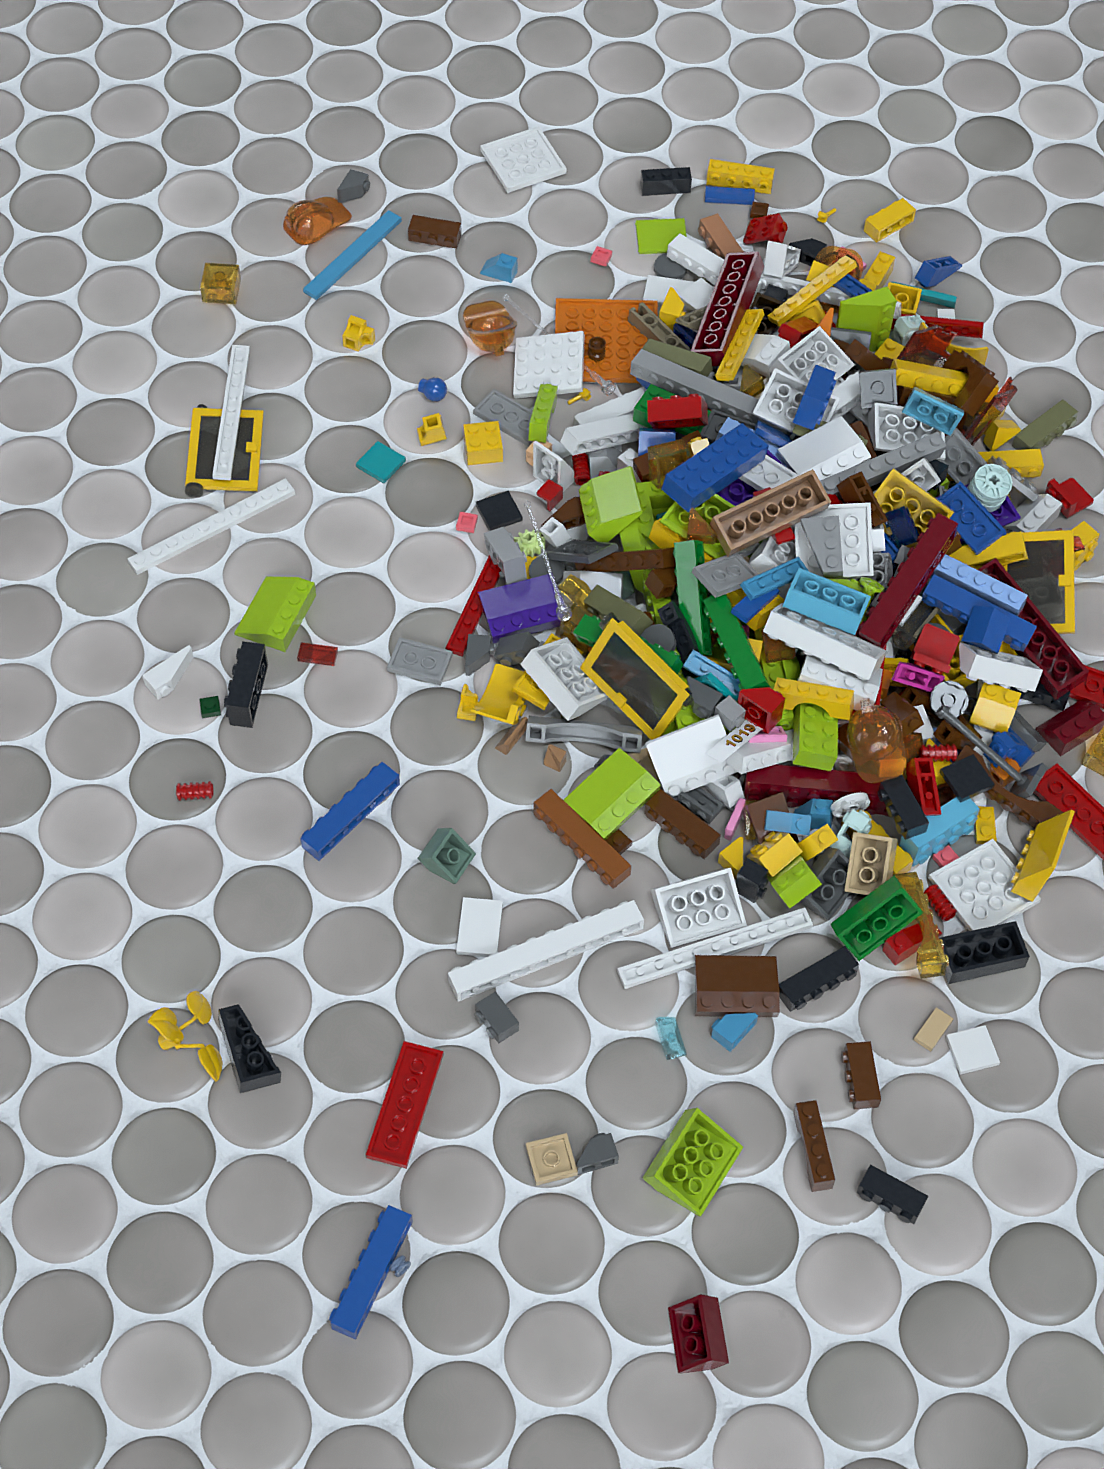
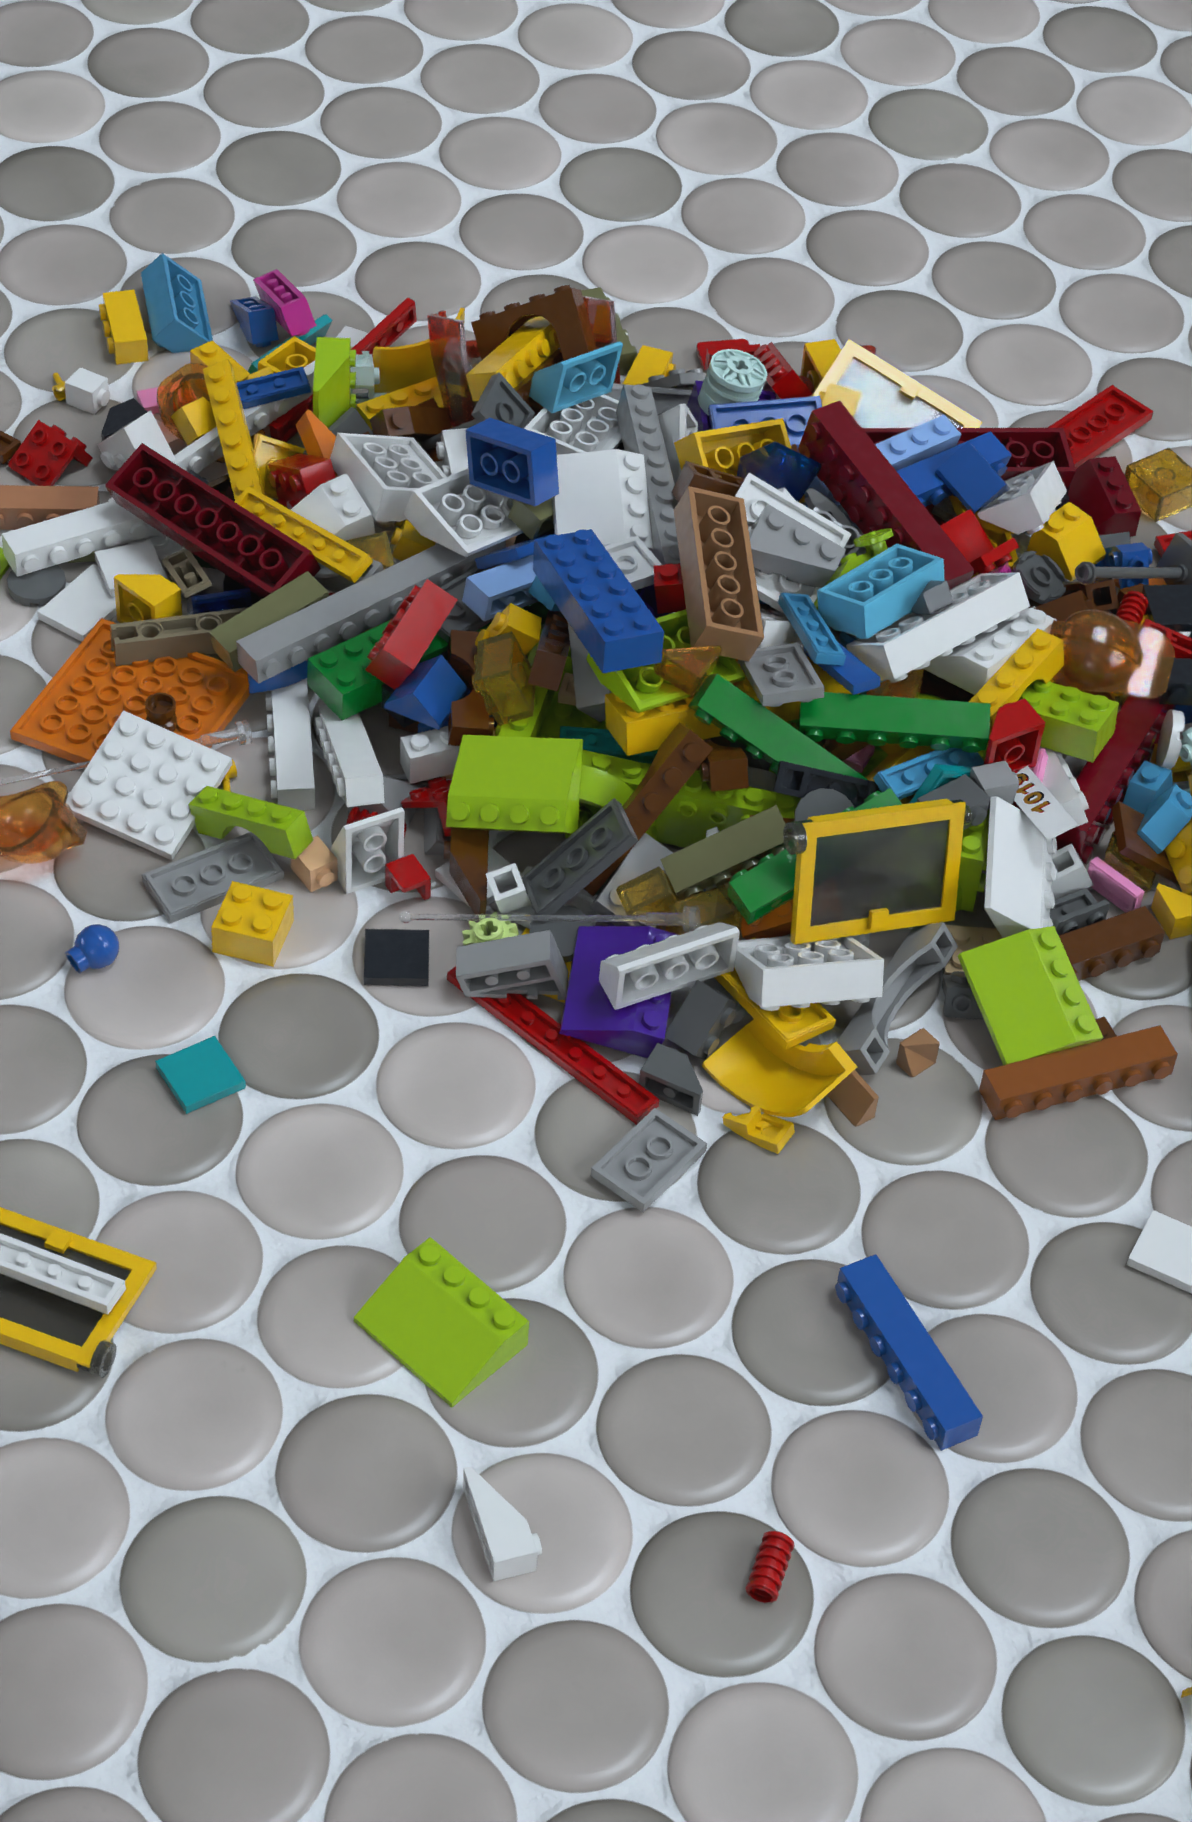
camera: 70 degrees left, 10 degrees down
white plate [127,478,295,575] -> none
dark green plate [199,696,221,719] -> none
black brick [224,641,268,728] -> none
clear red tile [297,642,338,666] -> none
yellow brick [417,413,447,446] -> none
sand green slope [417,828,476,884] -> none
coral plate [456,512,478,533] -> none
none -> white brick [65,367,110,415]
none -> dark azure slope [141,253,213,353]
none -> dark pink brick [253,269,316,337]
none -> white slope [599,922,740,1010]
none -> red brick [754,342,812,399]
none -> slope [912,581,954,615]

